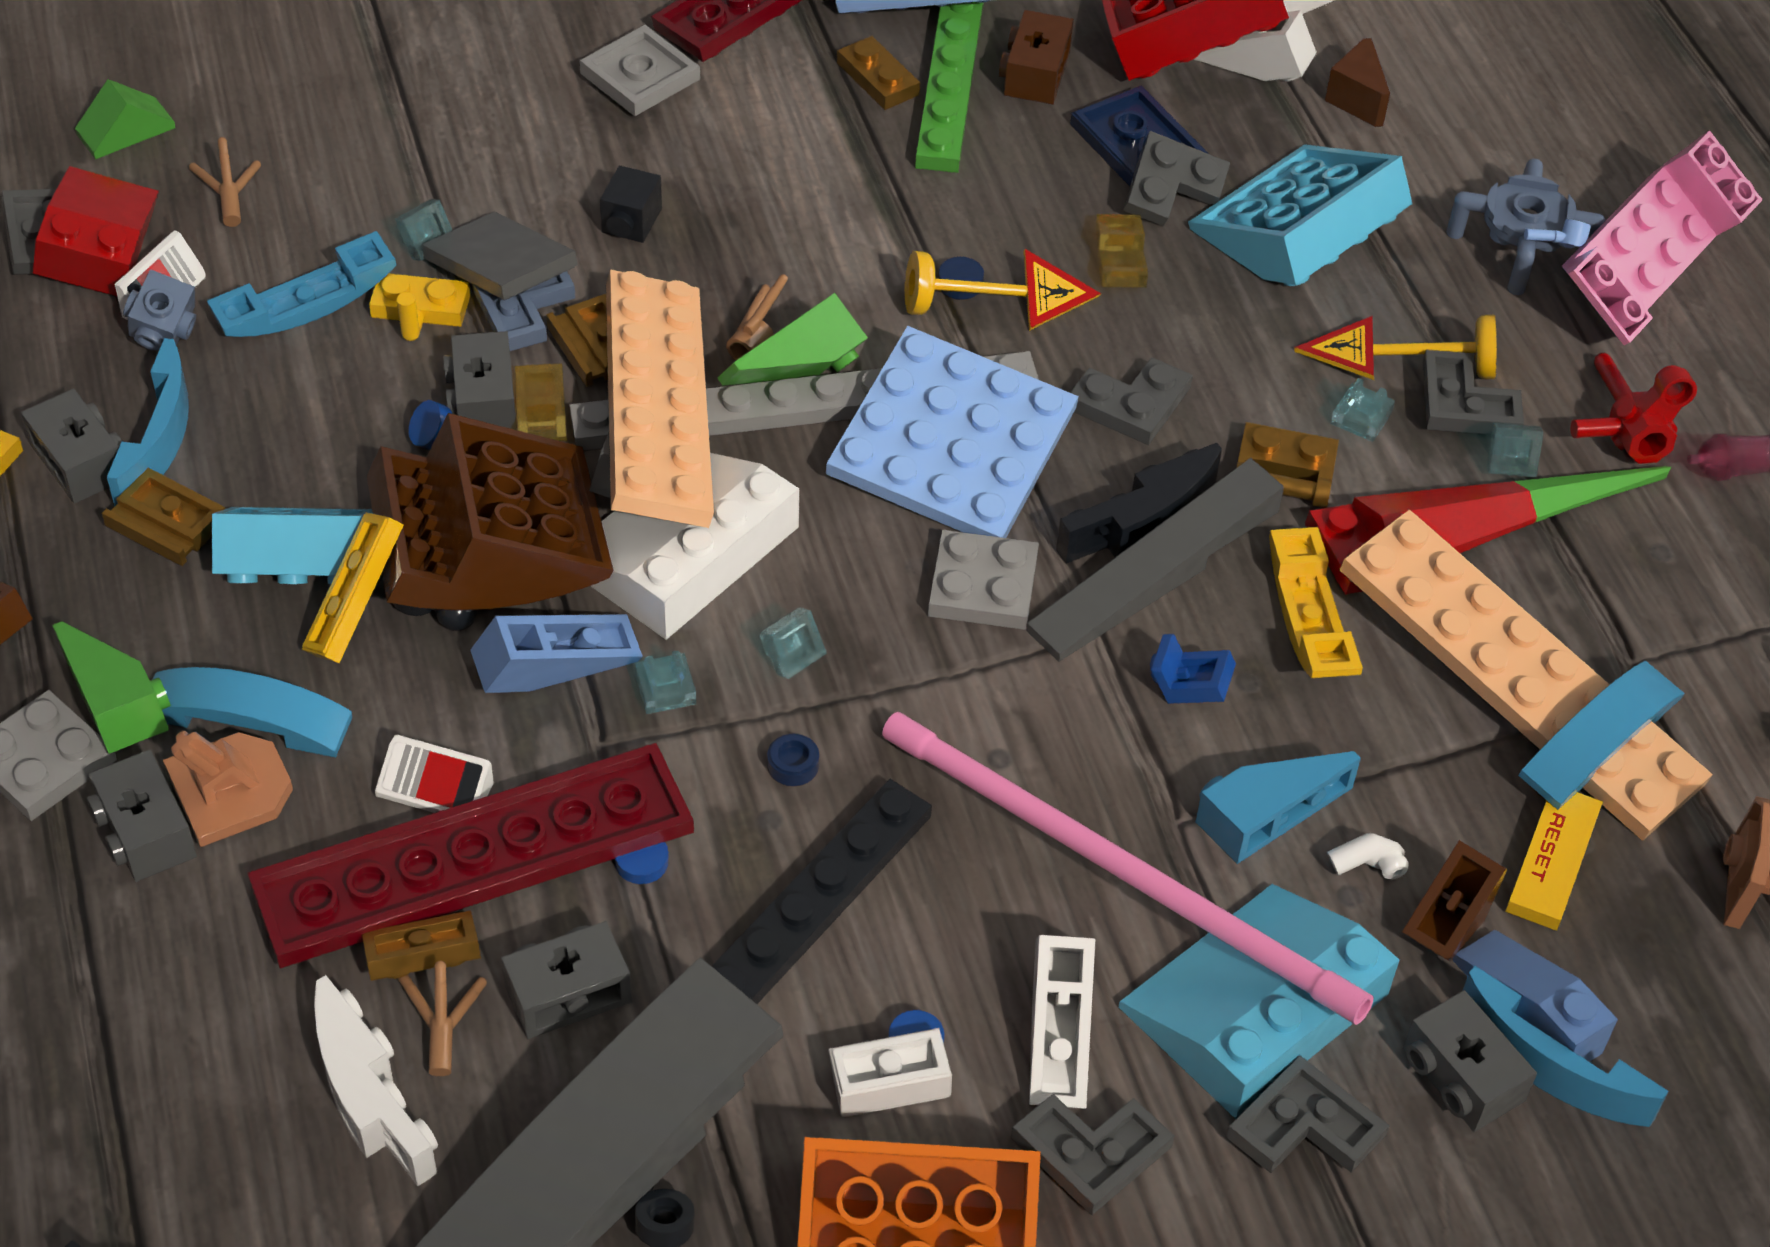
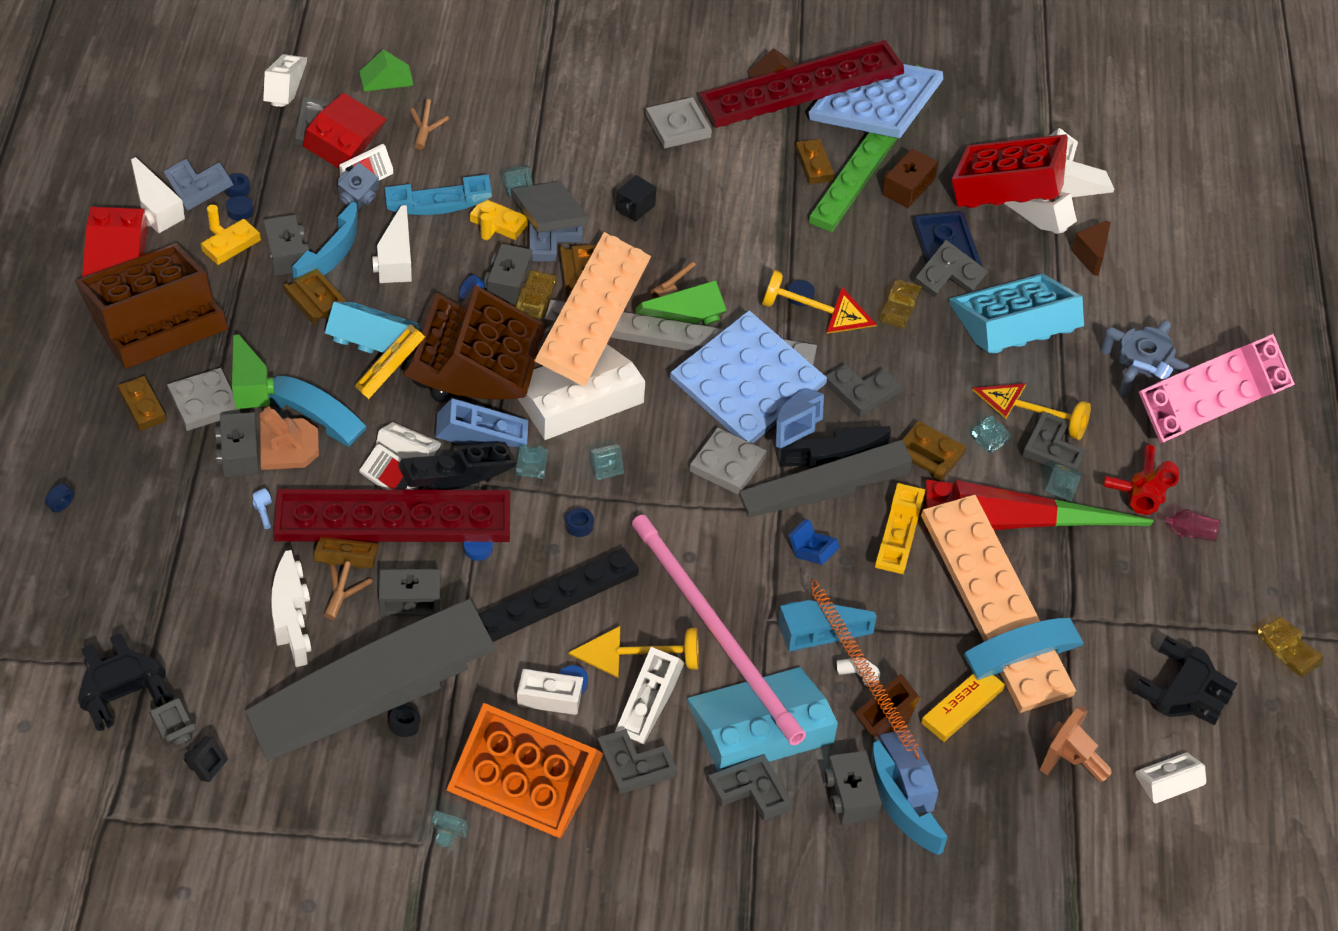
camera: 20 degrees right, 0 degrees up
none -> light blue hand [253,488,272,529]
none -> white slope [372,205,412,283]
none -> white slope [375,422,441,459]
none -> black slope [398,442,517,490]
none -> yellow piece [568,626,699,678]
none -> medium blue slope [776,388,824,449]
none -> orange piece [811,579,919,760]

